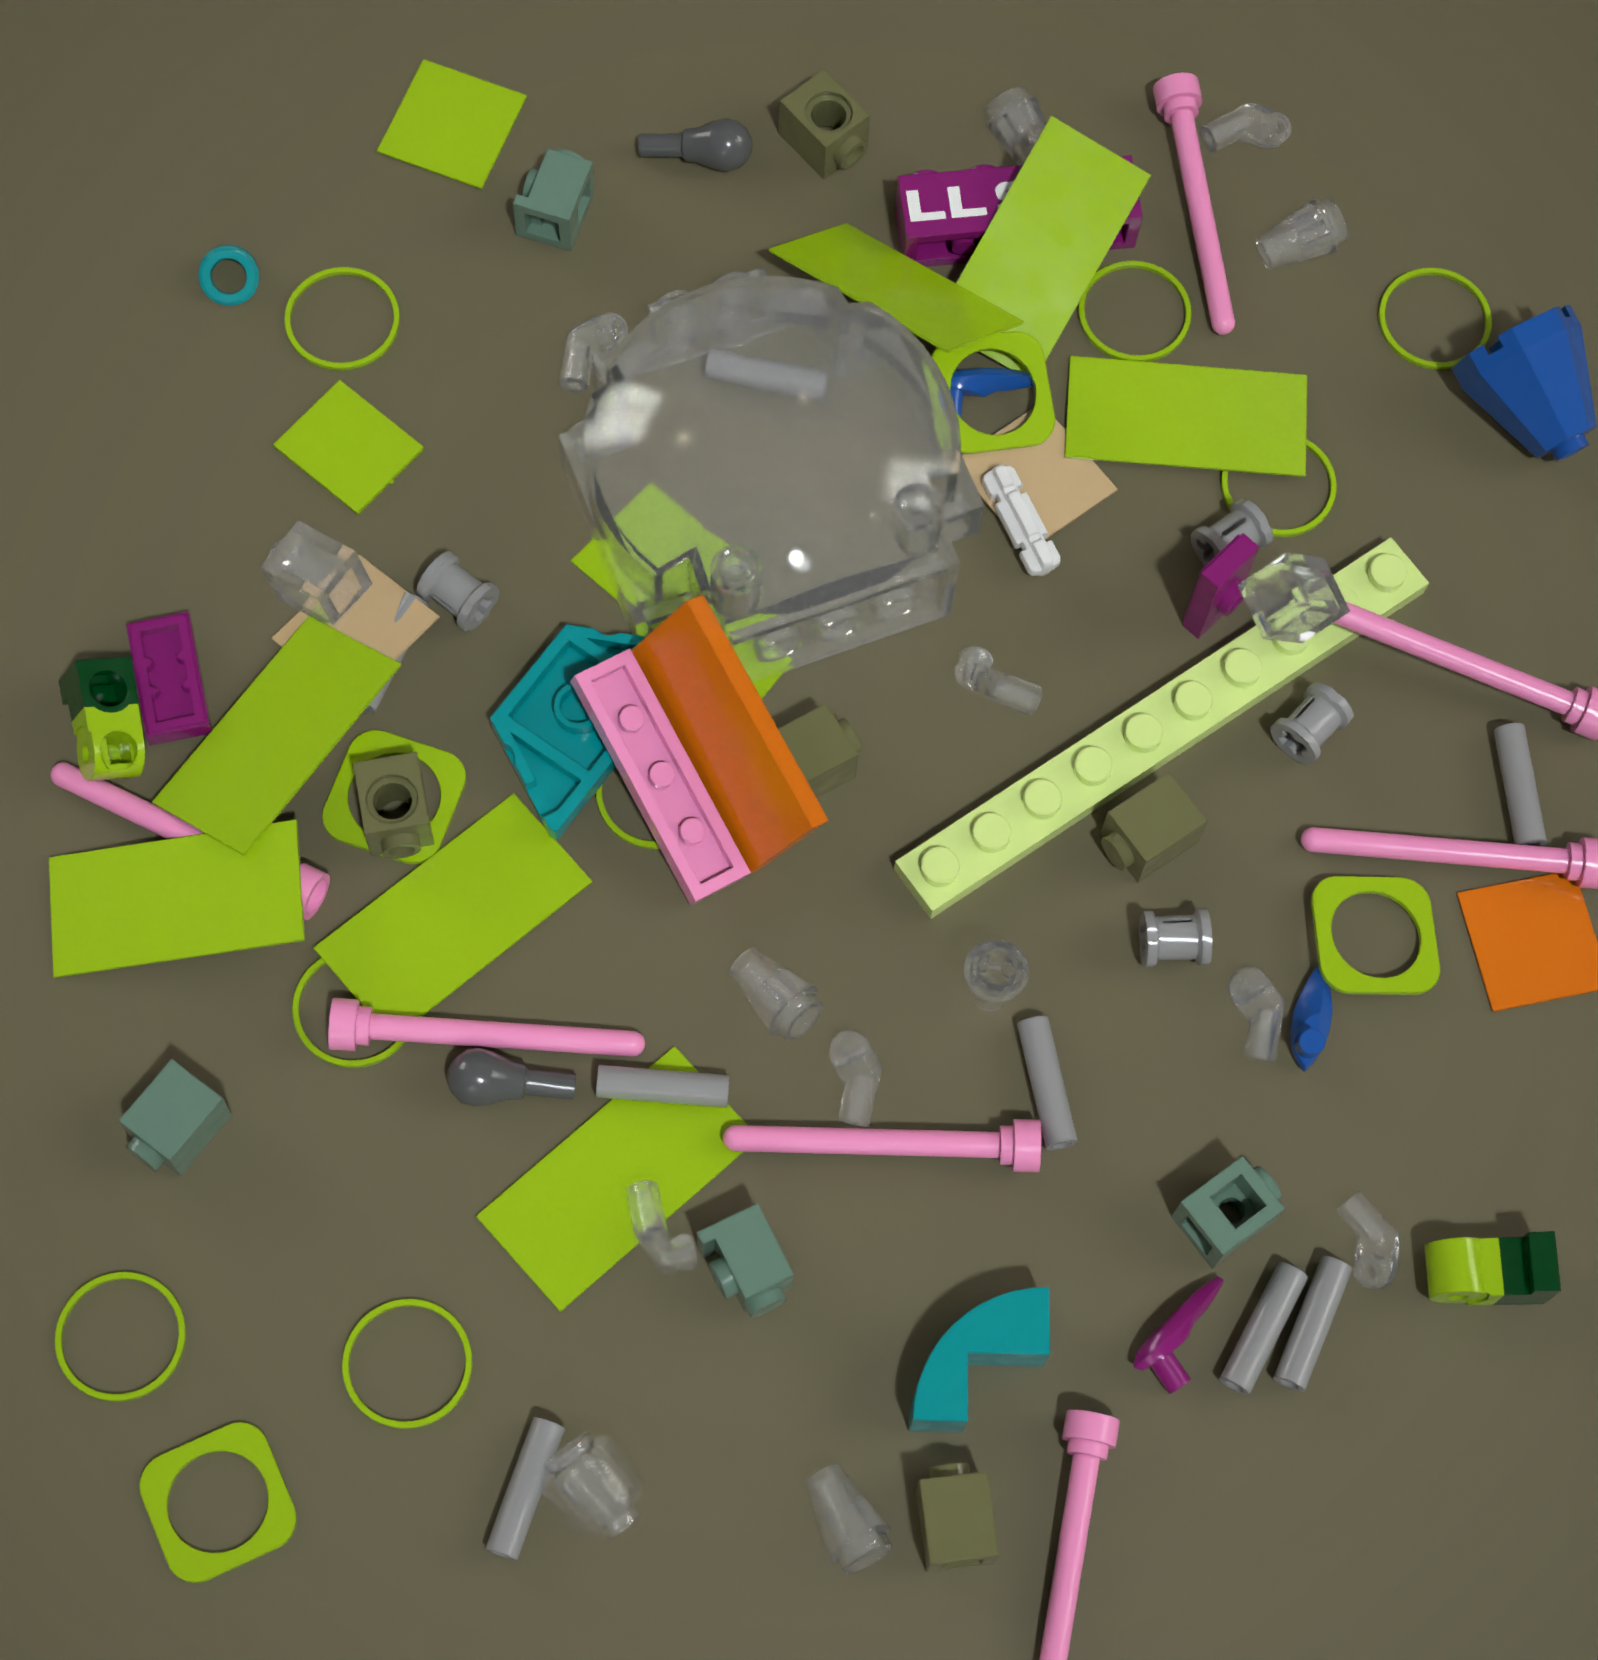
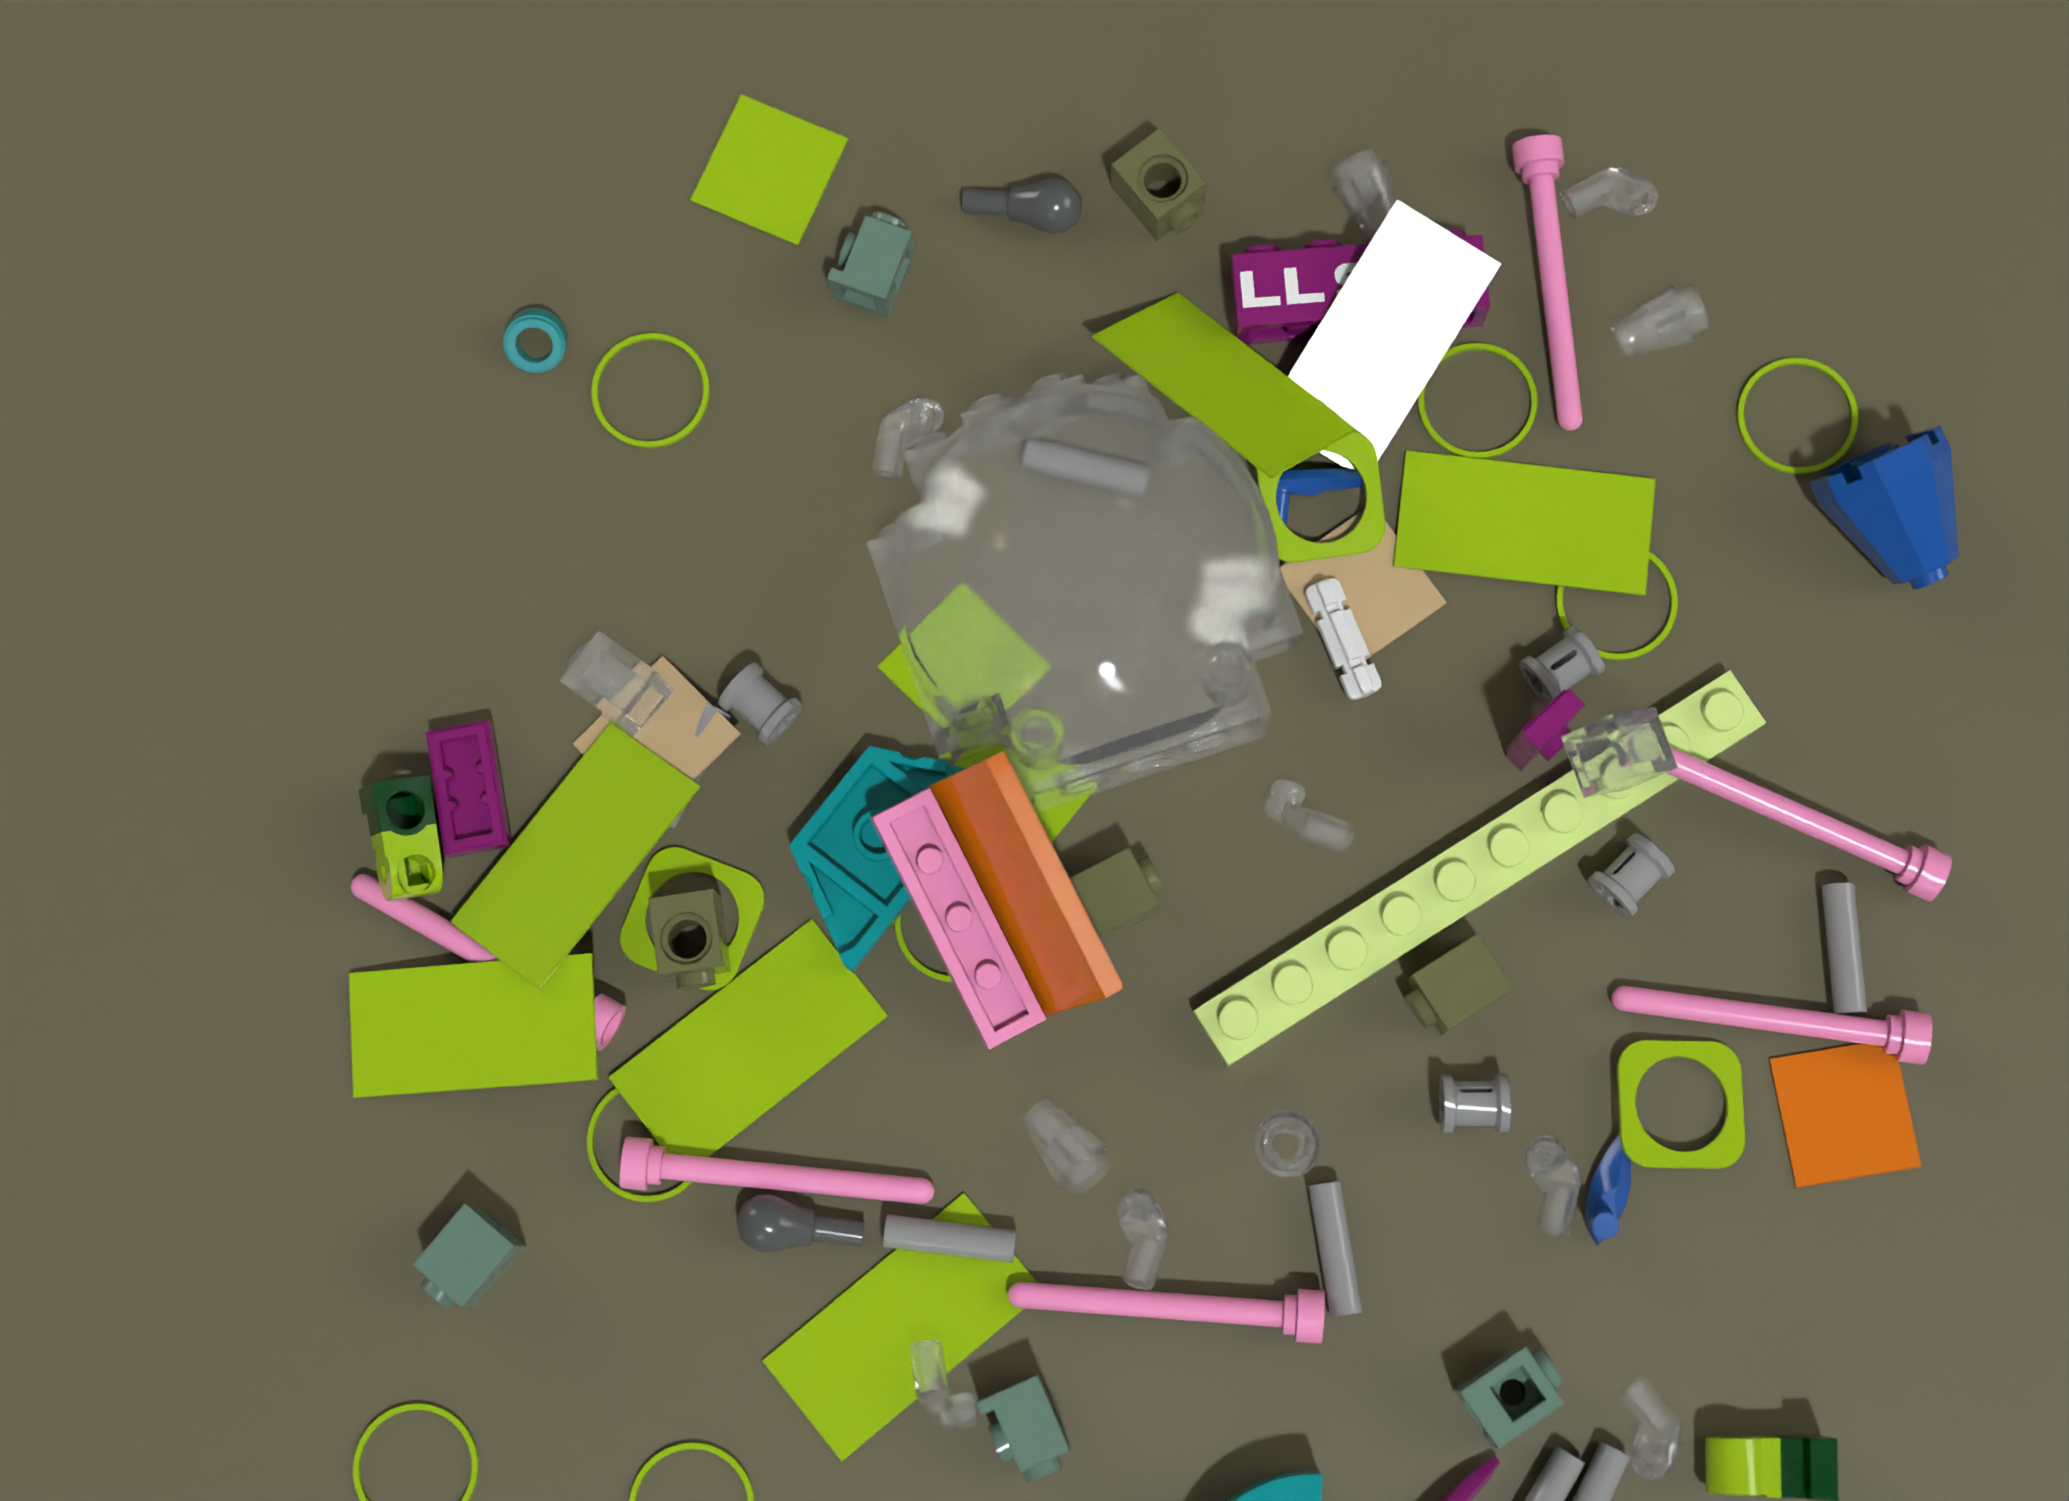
camera: 15 degrees right, 10 degrees up
lime window [273,380,424,515] -> none

